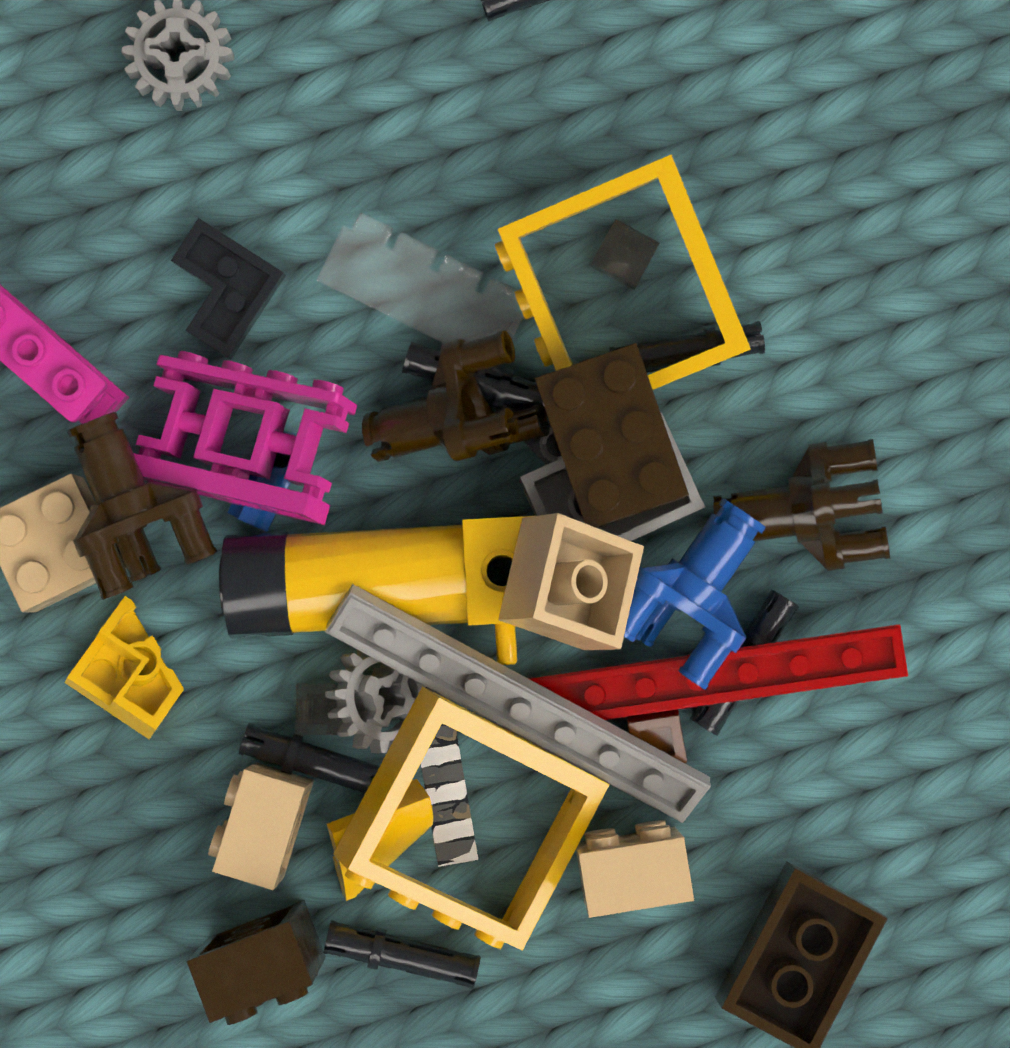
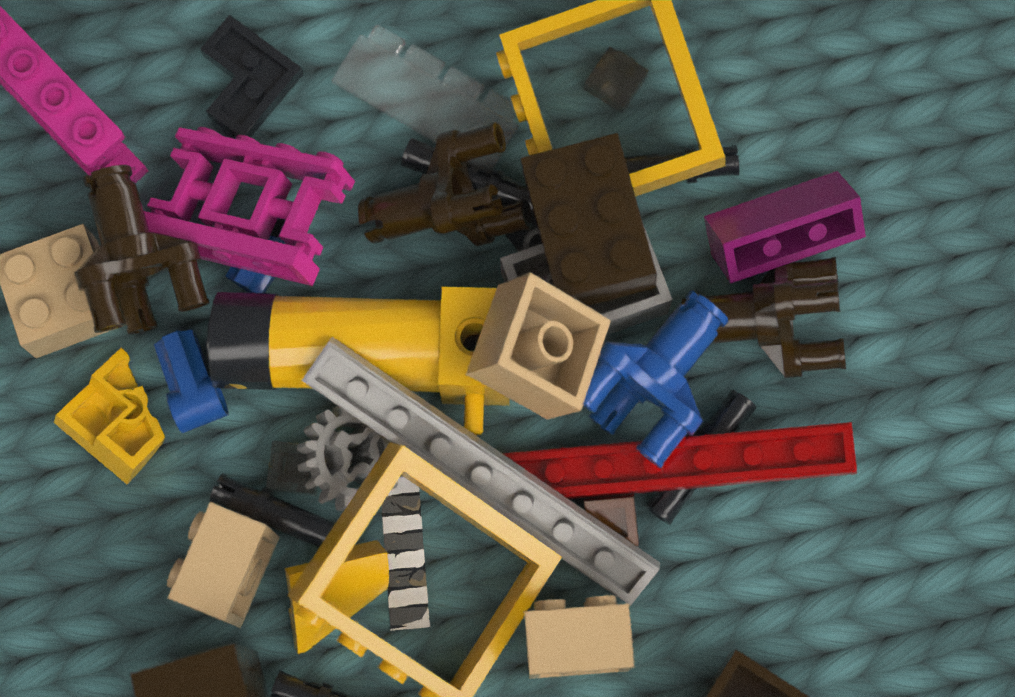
camera: 10 degrees right, 10 degrees down
none -> blue piece [154,329,229,433]
none -> magenta brick [704,171,866,283]

